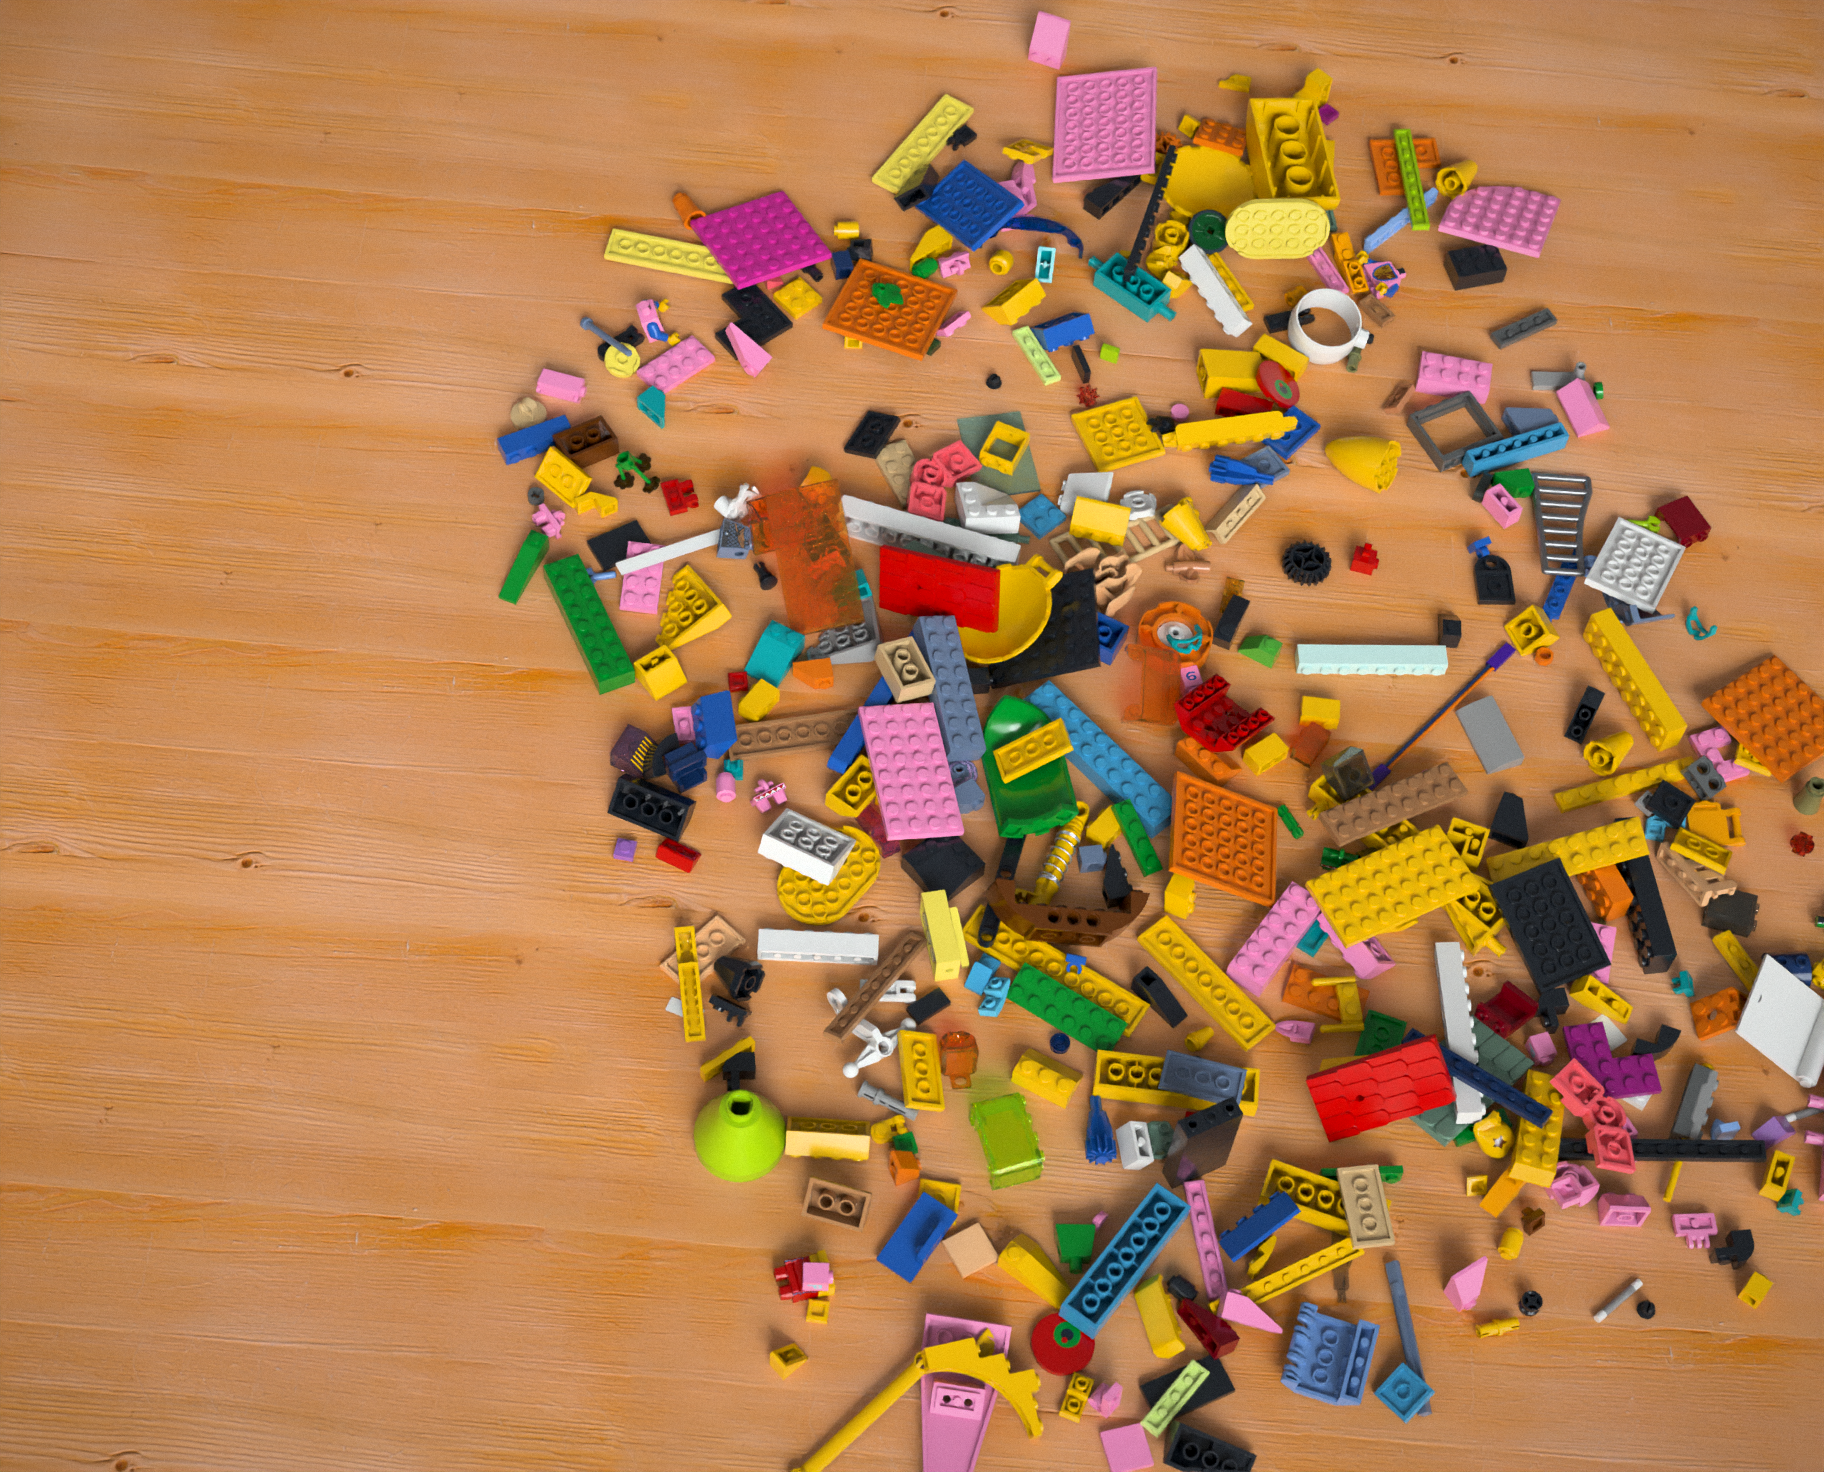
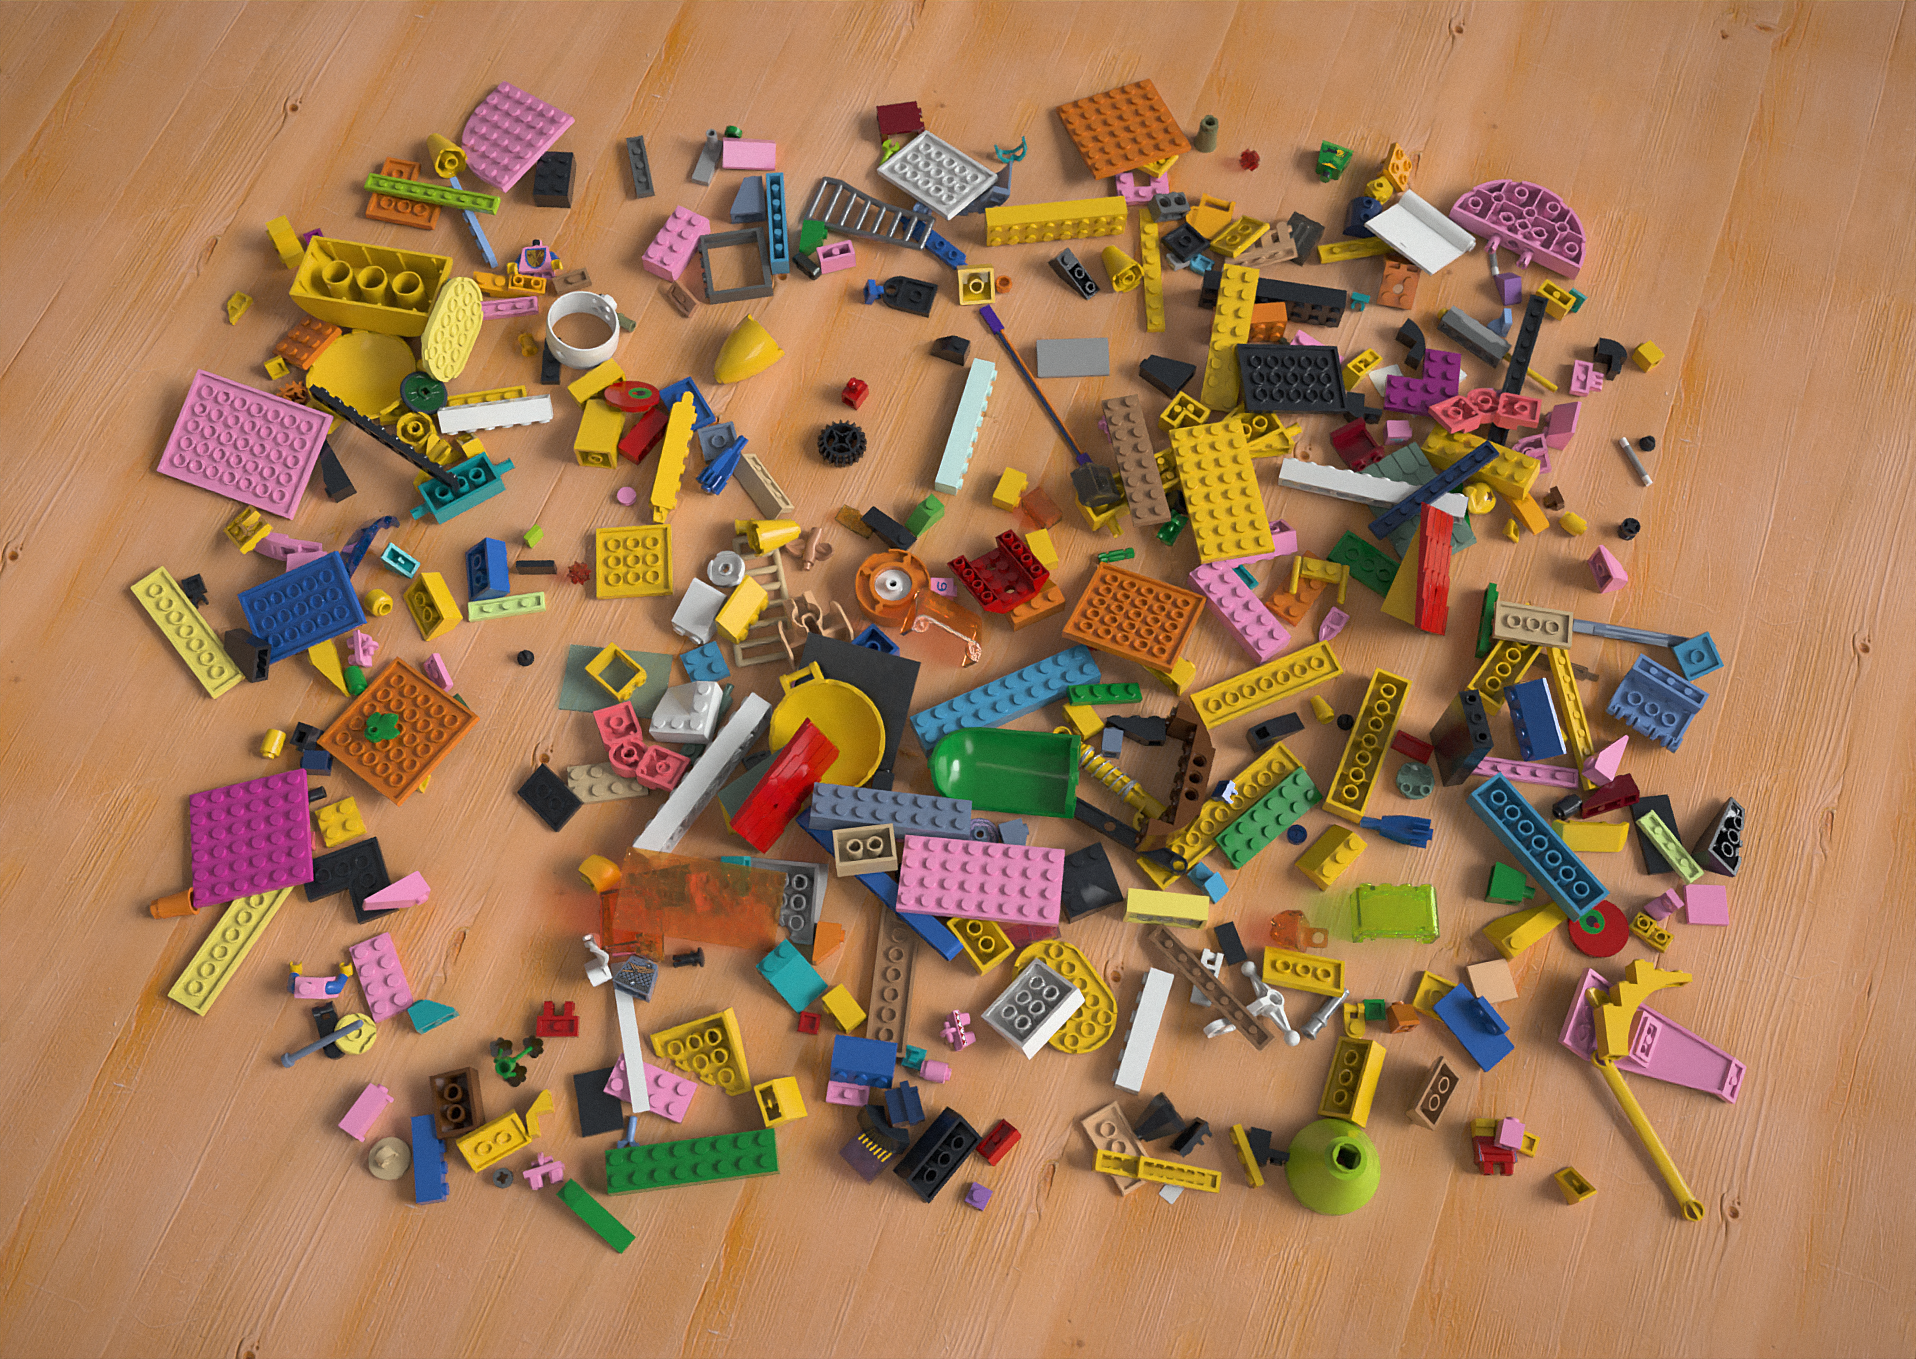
camera: 70 degrees left, 10 degrees up
light yellow tile [949,907,970,969] -> none
medium azure slope [978,977,1010,1017] -> none
yellow plate [993,718,1074,784] -> none
bright pink slope [1028,11,1071,70] -> none
bright pink tile [1092,1210,1109,1232] -> none
white brick [1116,1121,1154,1170] -> none
black plate [1146,416,1176,434] -> none
sand blue tile [1158,1049,1247,1105] -> none
teal helmet [1166,624,1202,654] -> none
yellow pin [1475,1316,1520,1339] -> none

